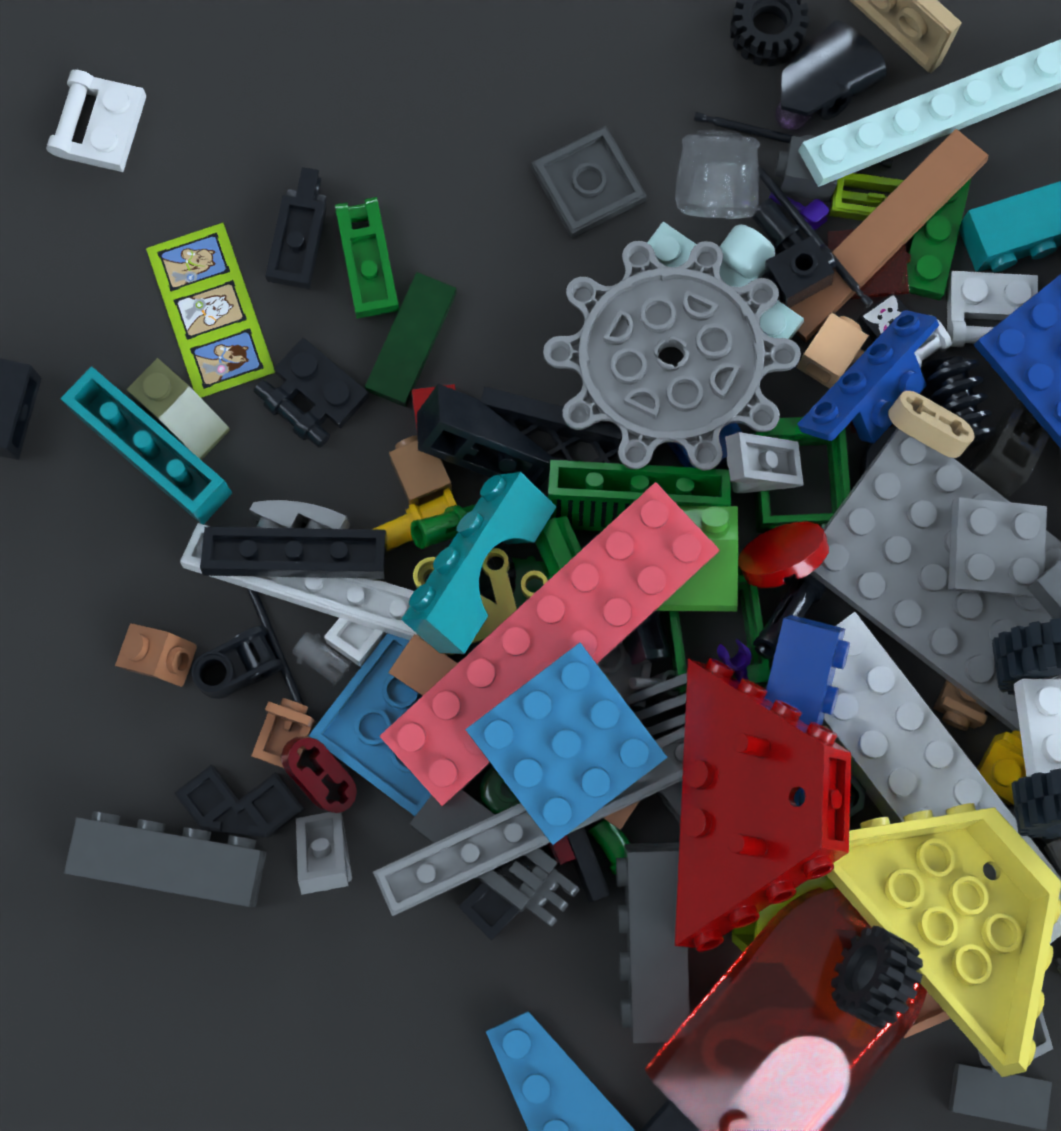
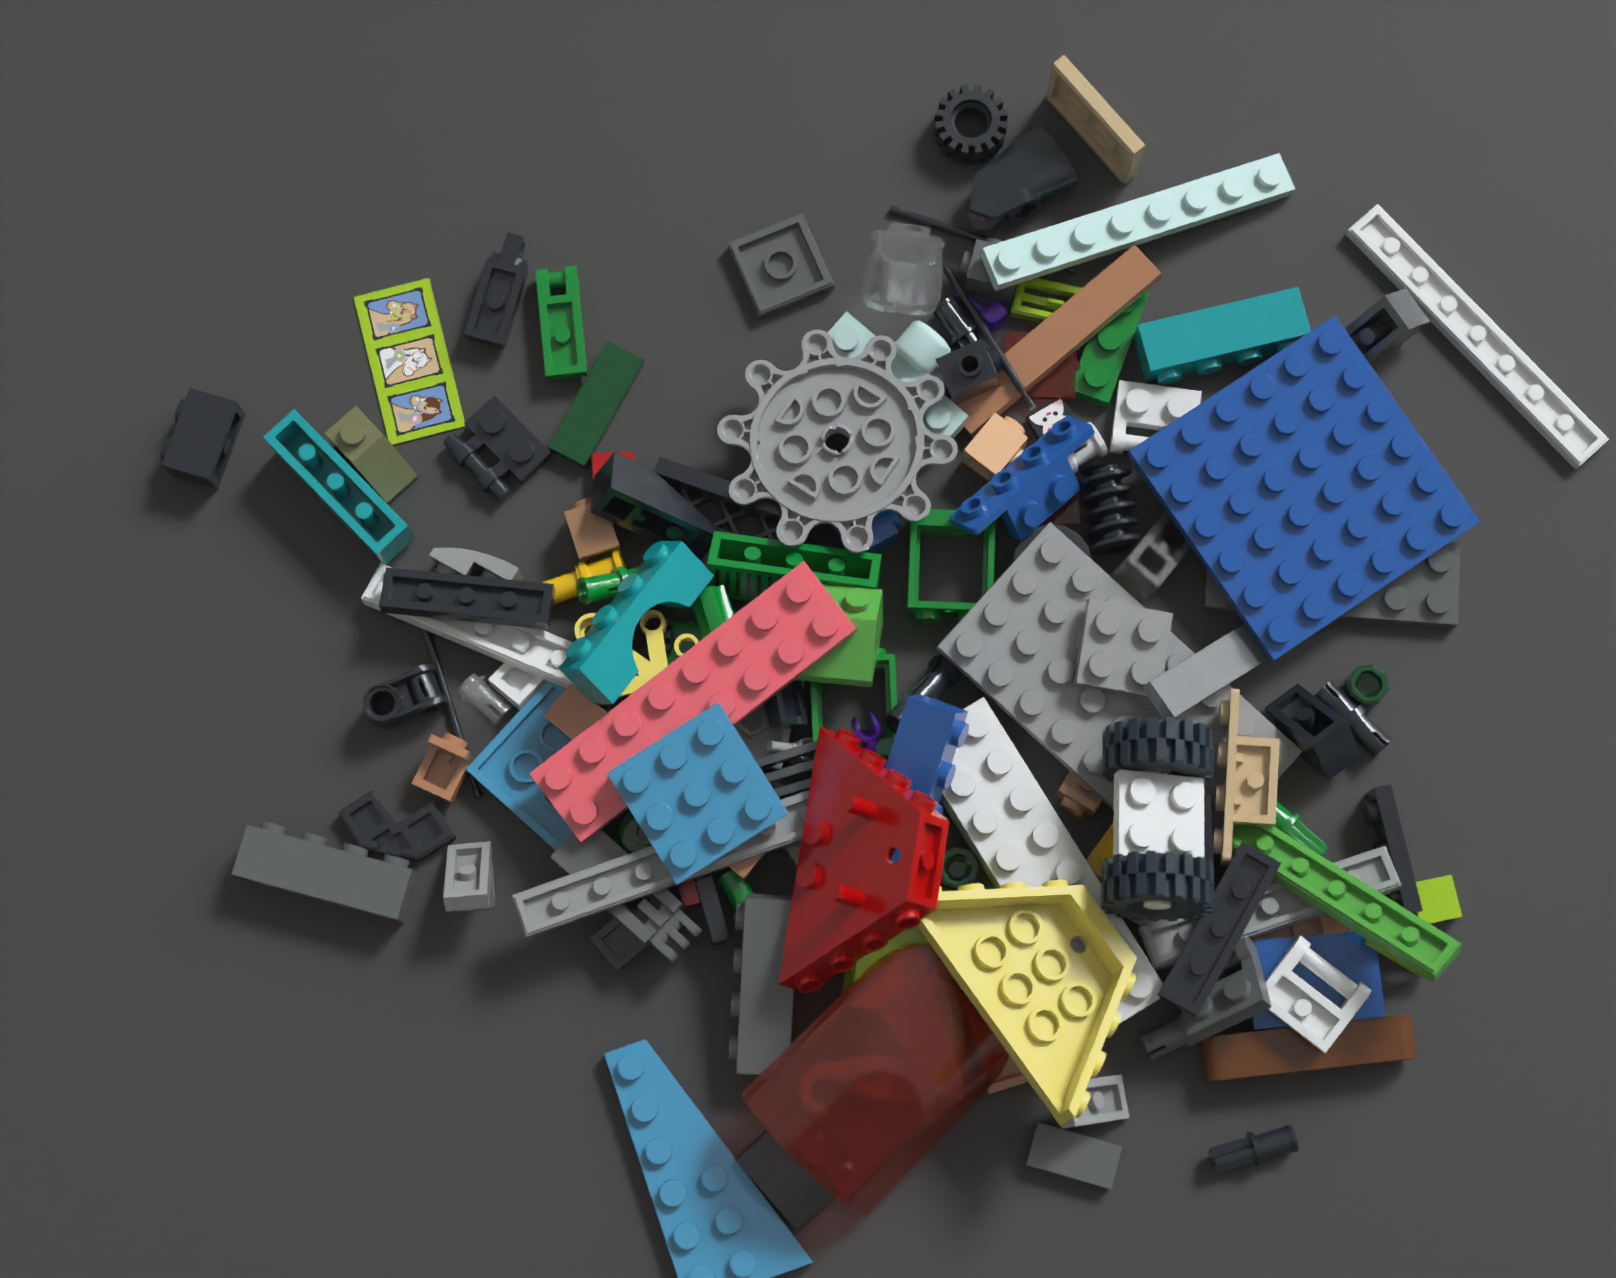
camera: 10 degrees right, 0 degrees up
white plate [46,69,146,172] -> none
nougat bracket [115,623,197,687] -> none
dark red beam [281,736,357,813] -> none
light grey slope [725,432,804,493] -> none
red tile [738,521,829,588] -> none
black tyre [831,926,923,1028] -> none
tan beam [888,391,975,458] -> none

